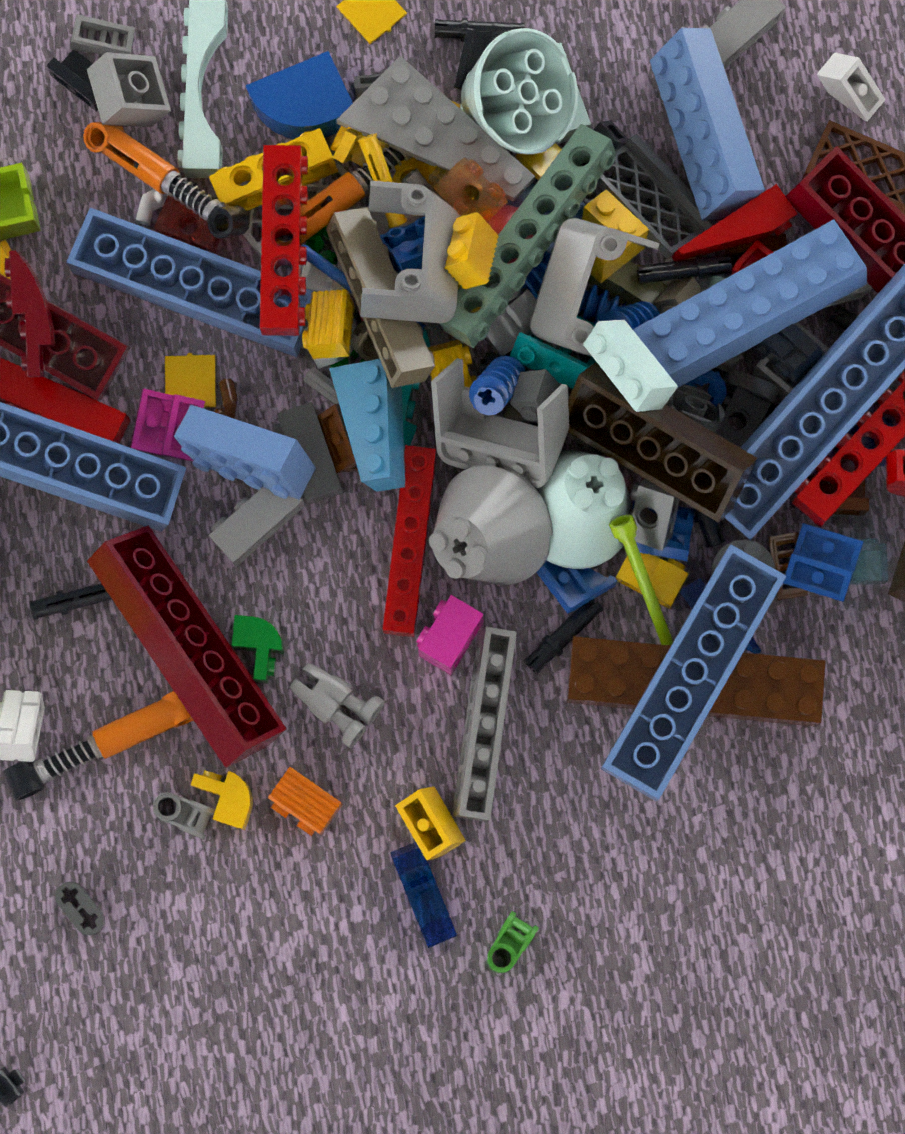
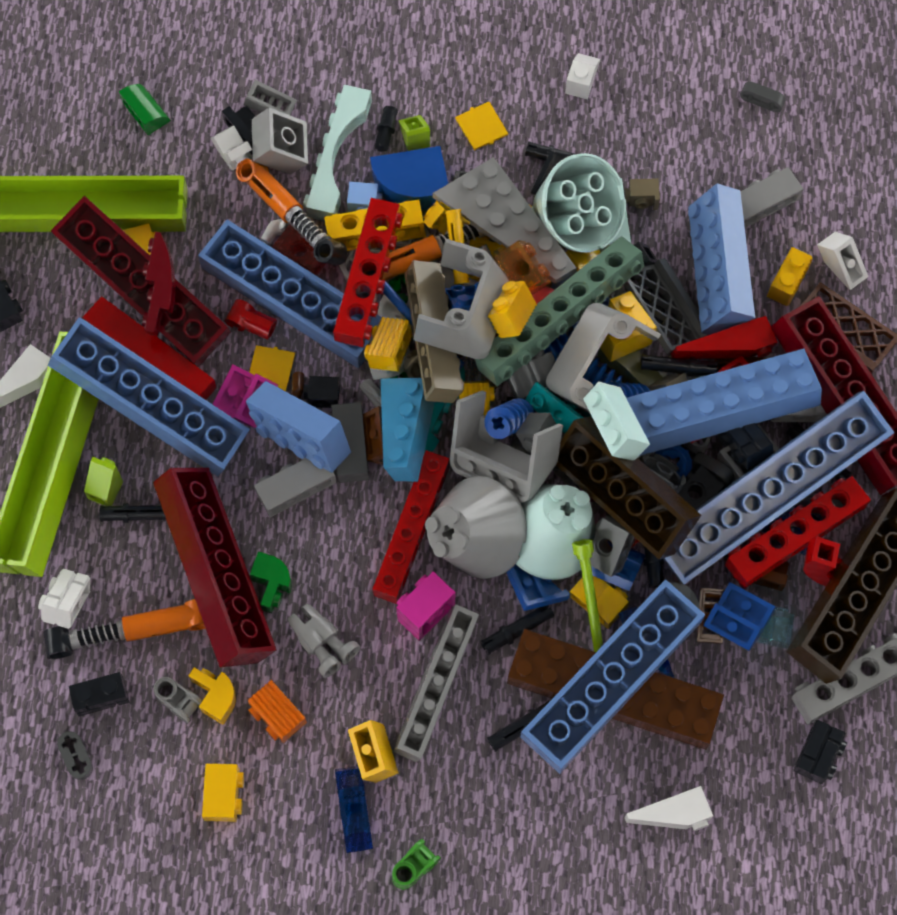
camera: 10 degrees right, 10 degrees down
none -> black brick [69,672,130,717]
none -> lime slope [84,457,123,506]
none -> yellow brick [202,763,244,822]
none -> white brick [210,125,253,170]
none -> red piece [224,299,277,340]
none -> black brick [304,376,340,408]
none -> light blue brick [347,181,383,212]
none -> black axle [374,106,398,152]
none -> lime slope [398,115,430,151]
none -> black pin [487,697,554,752]
none -> dark tan brick [624,178,660,210]
none -> white slope [625,786,713,831]
none -> yellow brick [767,247,813,306]

